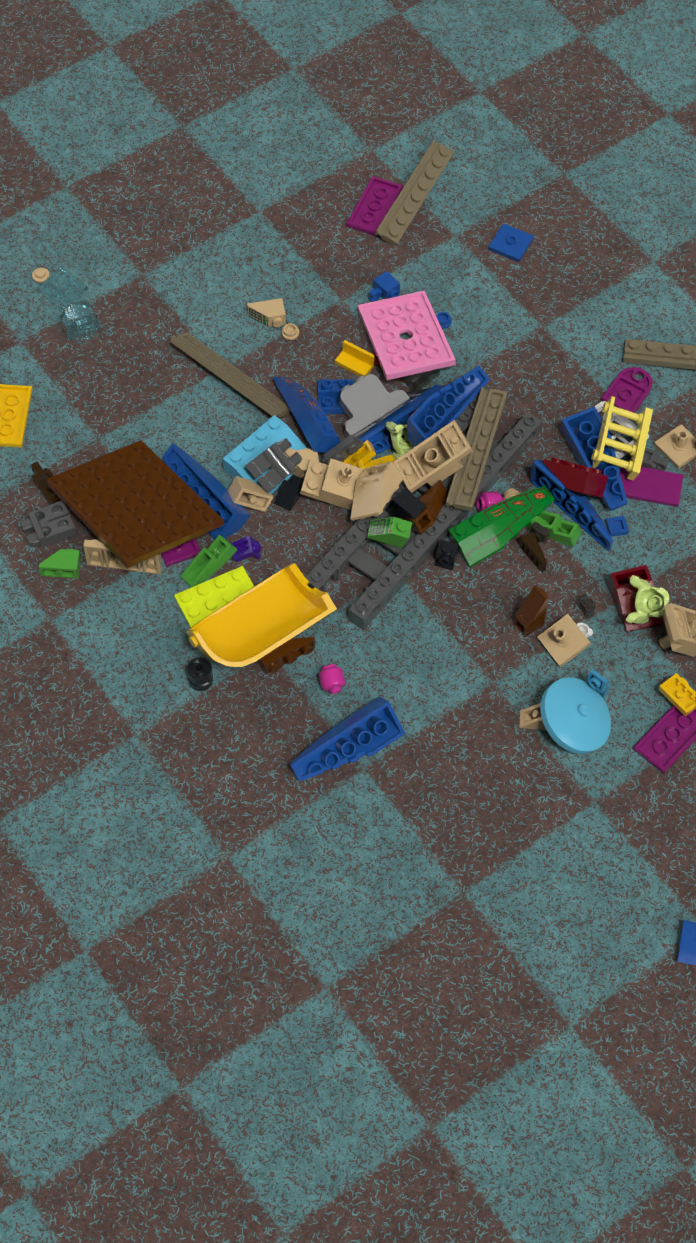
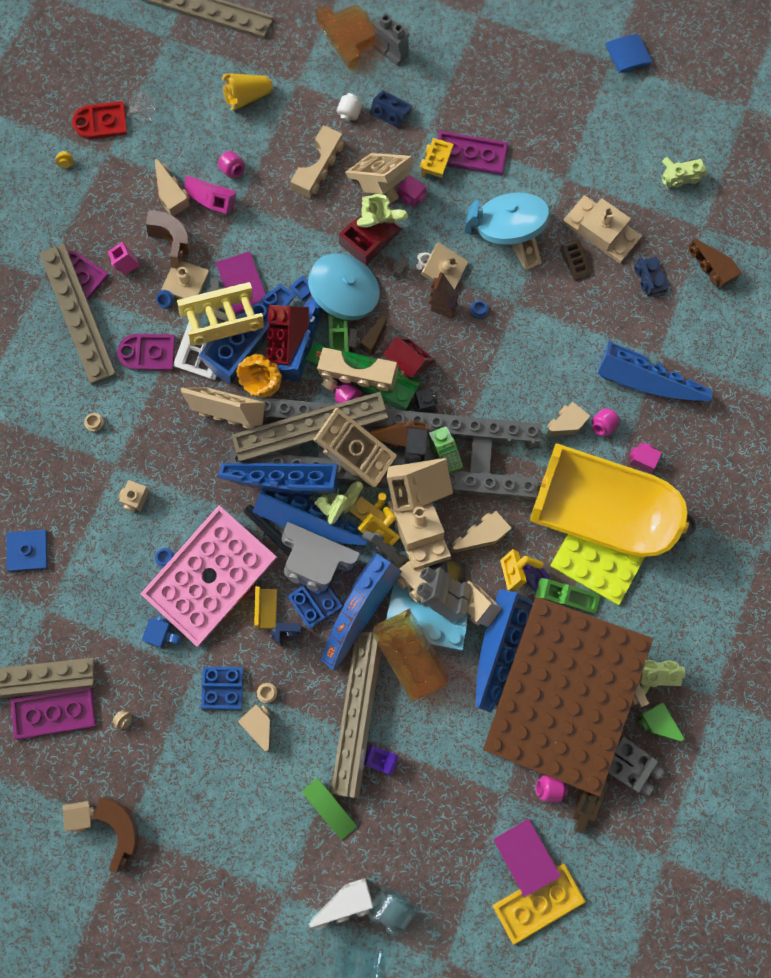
camera: 125 degrees left, 15 degrees up
none -> tan brick [62,801,94,832]
none -> tan plate [84,413,104,432]
none -> reddish brown arch [93,797,138,873]
none -> tan plate [113,710,132,730]
none -> tan brick [119,480,149,513]
none -> blue plate [156,289,174,308]
none -> tan slope [181,387,265,429]
none -> blue slope [201,667,243,711]
none -> light orange hair [236,354,282,398]
none -> dark blue bracket [272,623,303,646]
none -> bright green slope [301,778,357,840]
none -> medium azure dish [308,254,380,320]
none -> white slope [309,878,373,930]
none -> tan arch [317,348,399,391]
none -> dark purple bracket [364,745,399,775]
none -> clear orange brick [372,608,448,702]
none -> dark red slope [383,336,435,378]
none -> dark pink brick [398,175,426,207]
none -> tan slope [451,511,511,553]
none -> blue plate [470,300,488,319]
none -> magenta tile [493,819,561,897]
none -> yellow plate [500,549,543,592]
none -> dark pink head [536,775,568,803]
none -> tan slope [547,402,590,436]
none -> dark brown slope [560,239,592,281]
none -> tan brick [562,195,642,263]
none -> dark pink brick [629,443,662,473]
none -> dark blue bracket [634,257,669,296]
none -> yellowish green brick [640,660,685,695]
none -> yellowish green brick [662,157,707,188]
none -> reddish brown slope [689,238,742,290]

